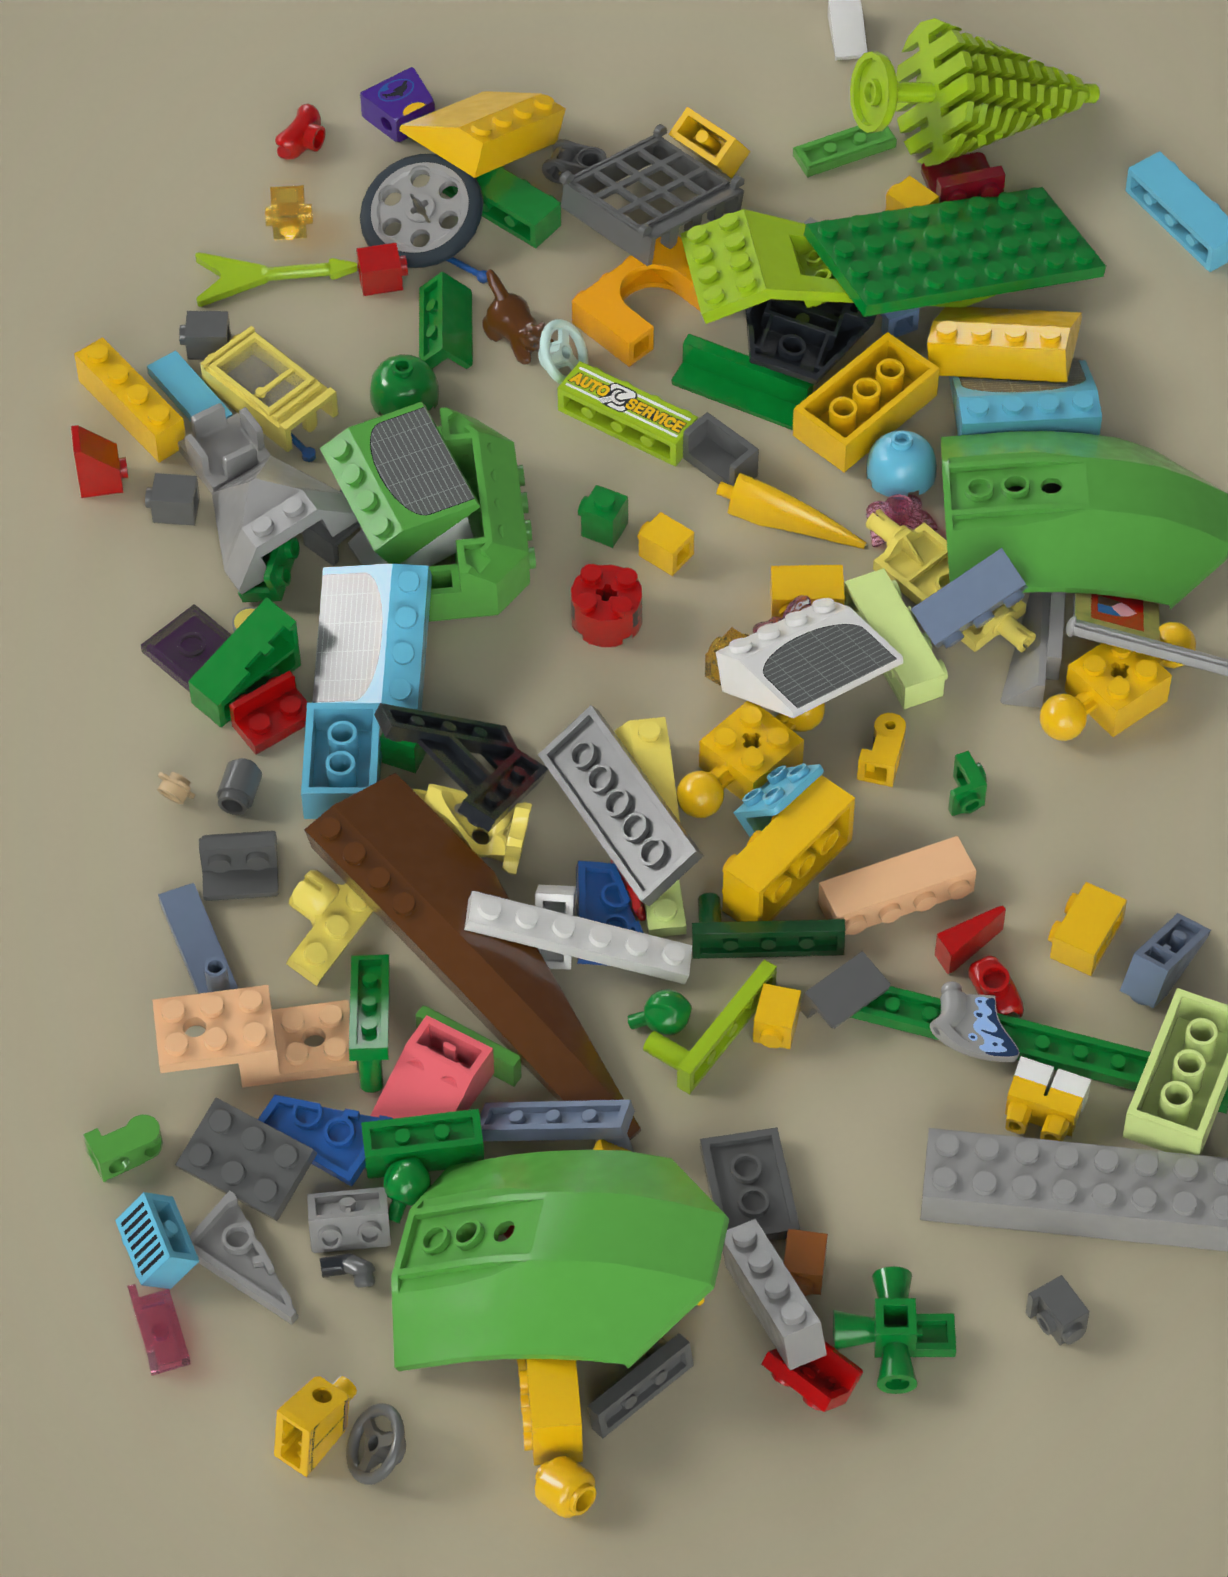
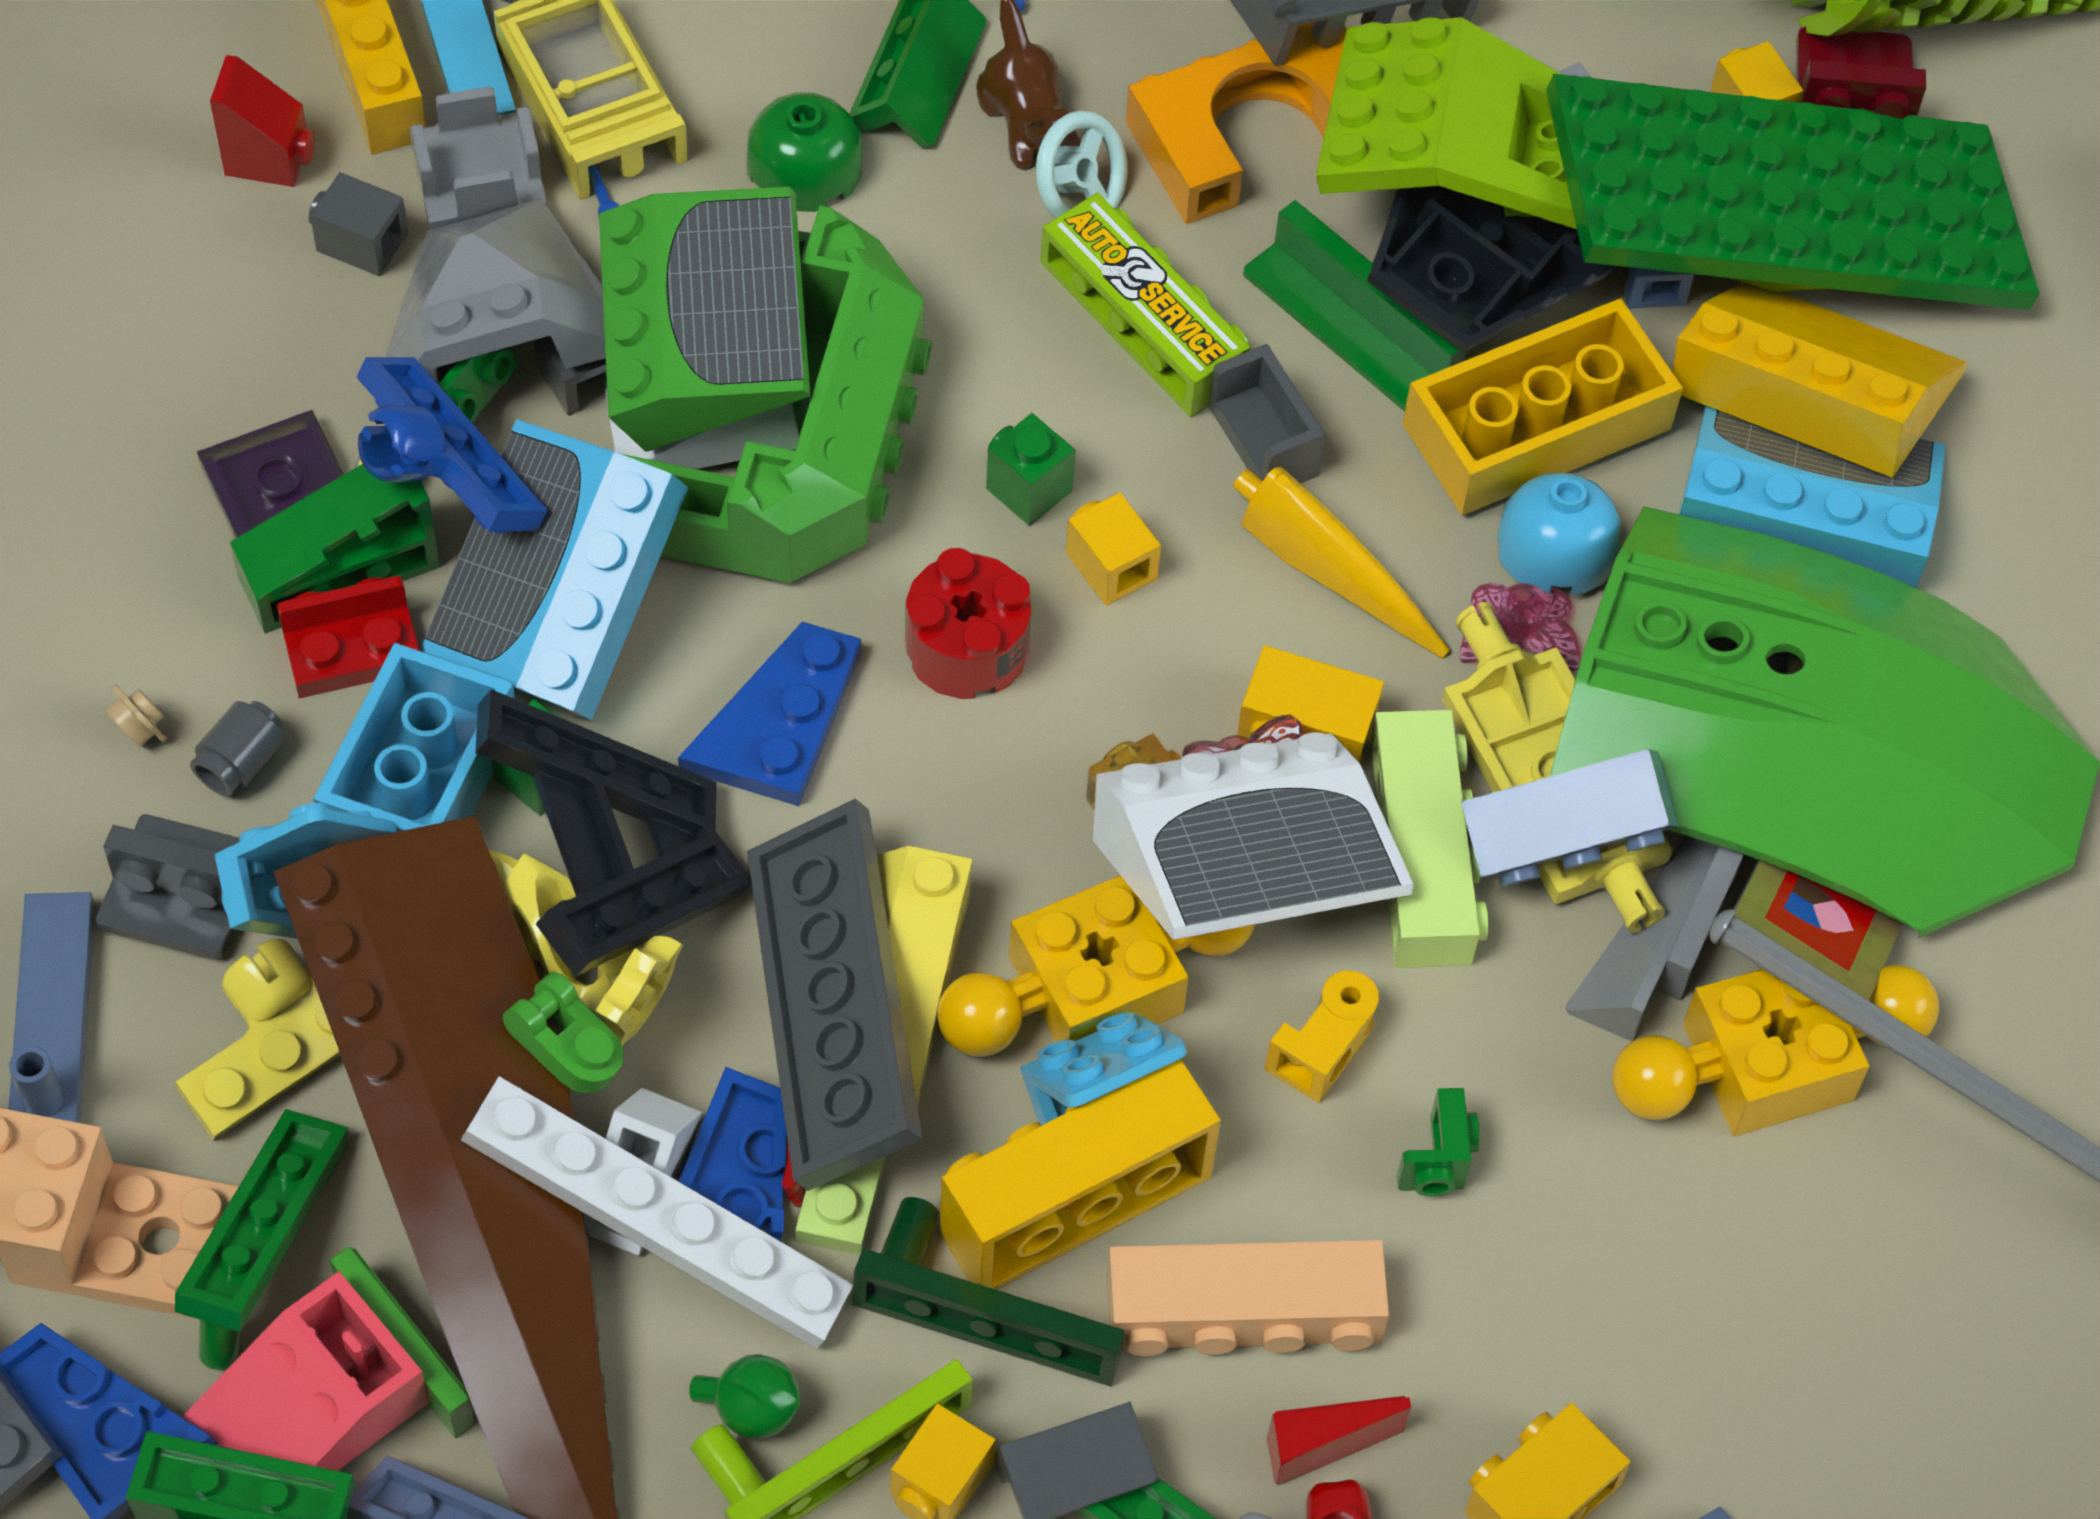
camera: 15 degrees right, 5 degrees up
none -> medium azure bracket [214,803,397,939]
none -> blue plate [357,357,548,533]
none -> bright green plate [503,972,624,1094]
none -> blue wing [678,622,861,806]

